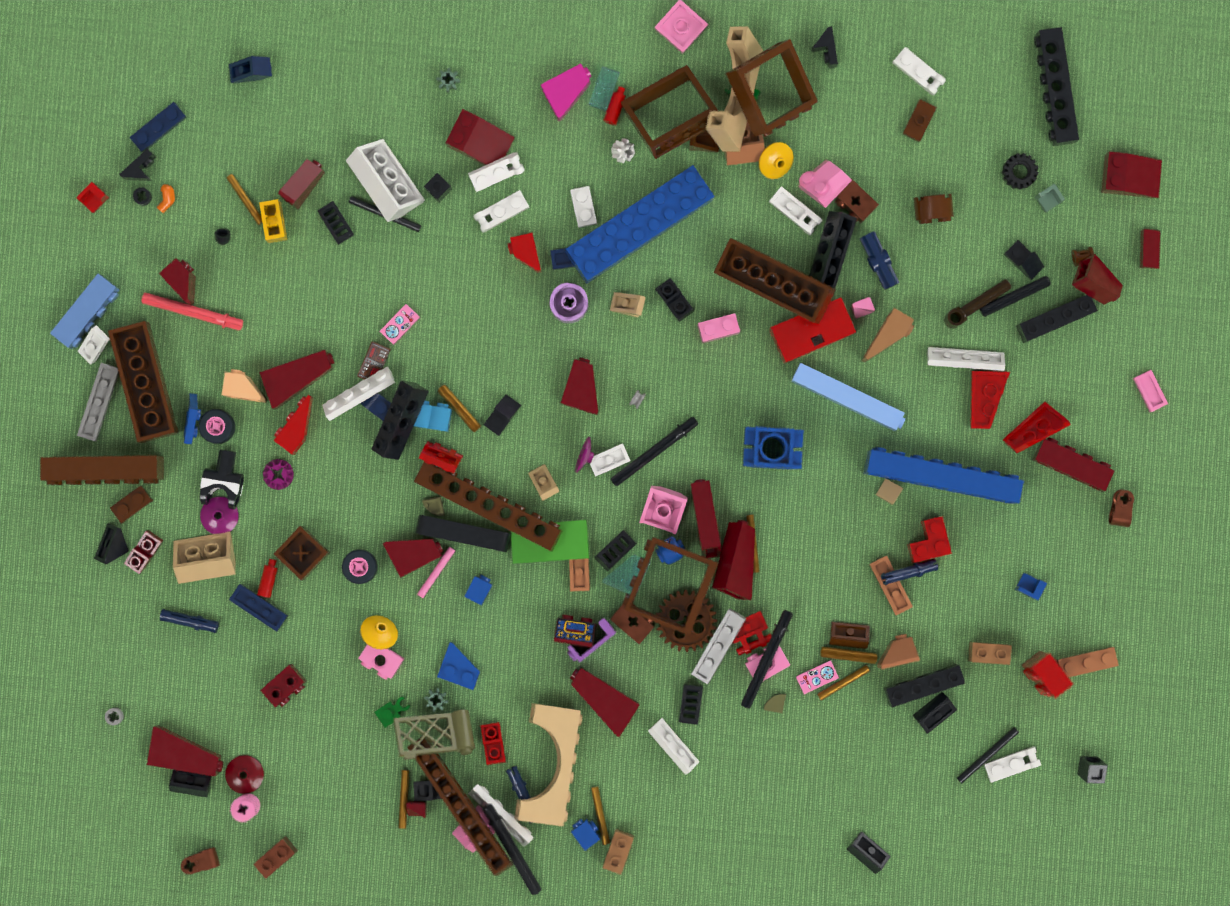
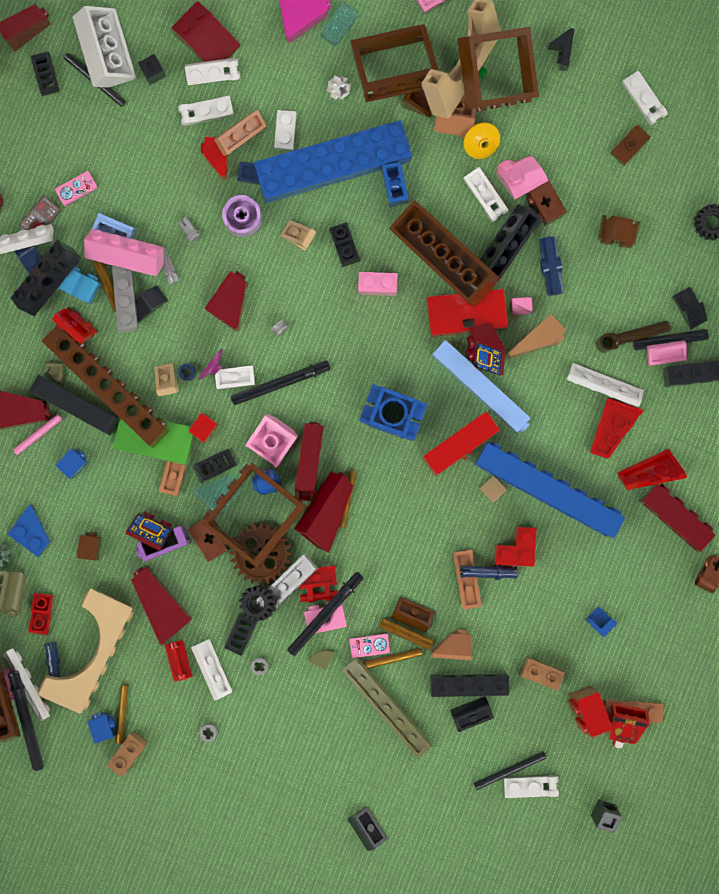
camera: 20 degrees right, 0 degrees up
red cylinder [603,86,626,126] -> none
none -> reddish brown brick [77,532,102,561]
none -> bright pink brick [84,229,164,276]
none -> light blue hinge [92,213,136,239]
none -> light grey plate [112,265,138,333]
none -> light grey axle [162,248,179,285]
none -> red hinge [164,640,193,682]
none -> light grey pin [178,217,200,242]
none -> dark blue bush [178,363,196,381]
none -> red panel [189,413,218,444]
none -> light grey bush [199,724,218,742]
none -> nougat plate [214,109,267,156]
none -> black tyre [239,585,277,621]
none -> light grey bush [251,657,269,675]
none -> olive plate [342,657,433,759]
none -> blue brick [381,162,408,207]
none -> red brick [422,411,500,476]
none -> dark red slope [466,322,506,376]
none -> red torso [608,703,650,748]
none -> bright pink tile [647,340,687,366]

